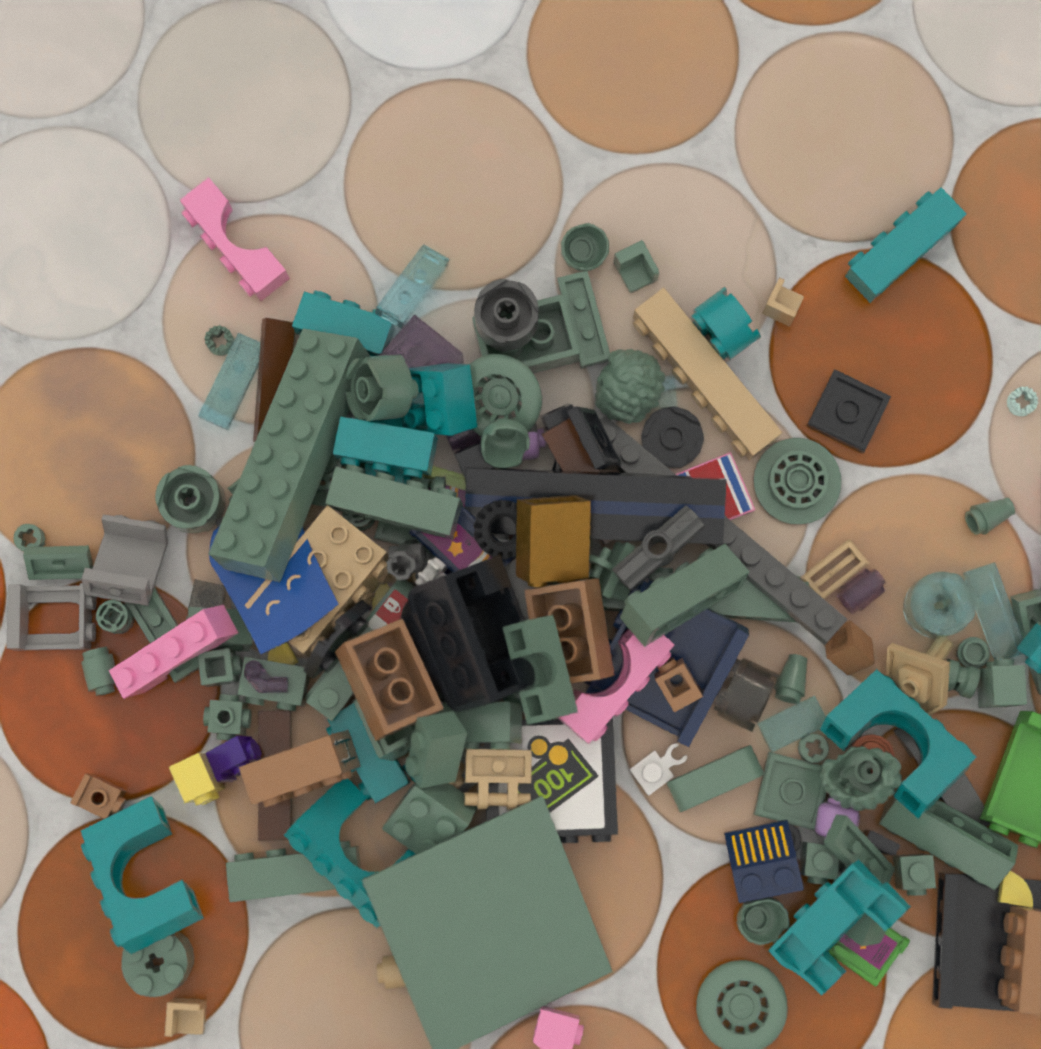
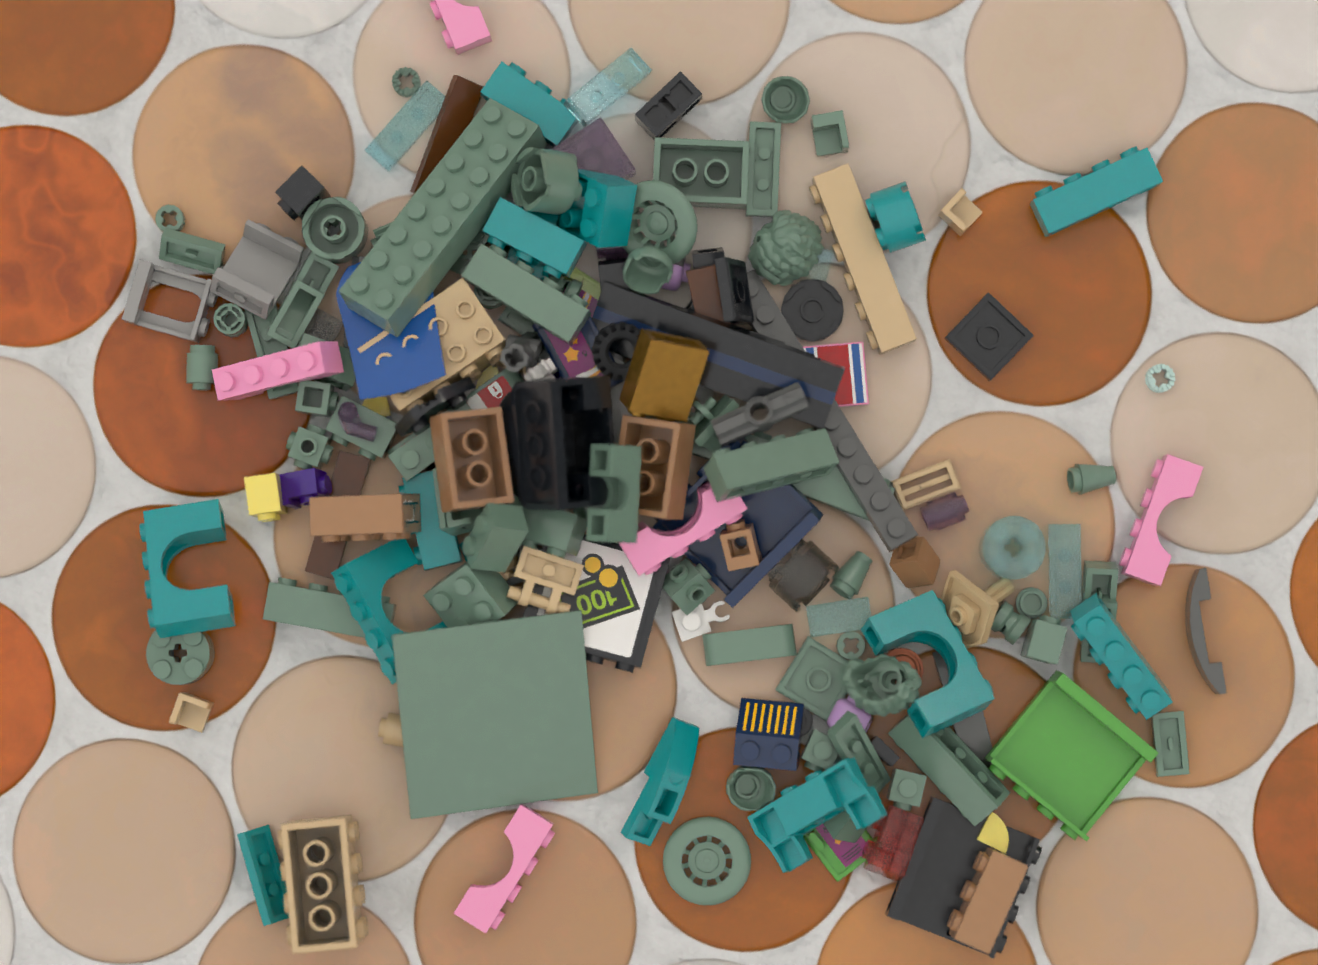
camera: 15 degrees right, 5 degrees up
medium nougat brick [70,774,127,819] -> none
dark grey brick [474,279,539,352] -> none
sand green wheel [754,438,841,524] -> none
none -> sand green slope [266,251,339,348]
none -> black brick [275,165,331,221]
none -> teal slope [620,717,699,846]
none -> black brick [635,71,702,141]
none -> sand green brick [663,557,715,615]
none -> clear red brick [861,805,924,881]

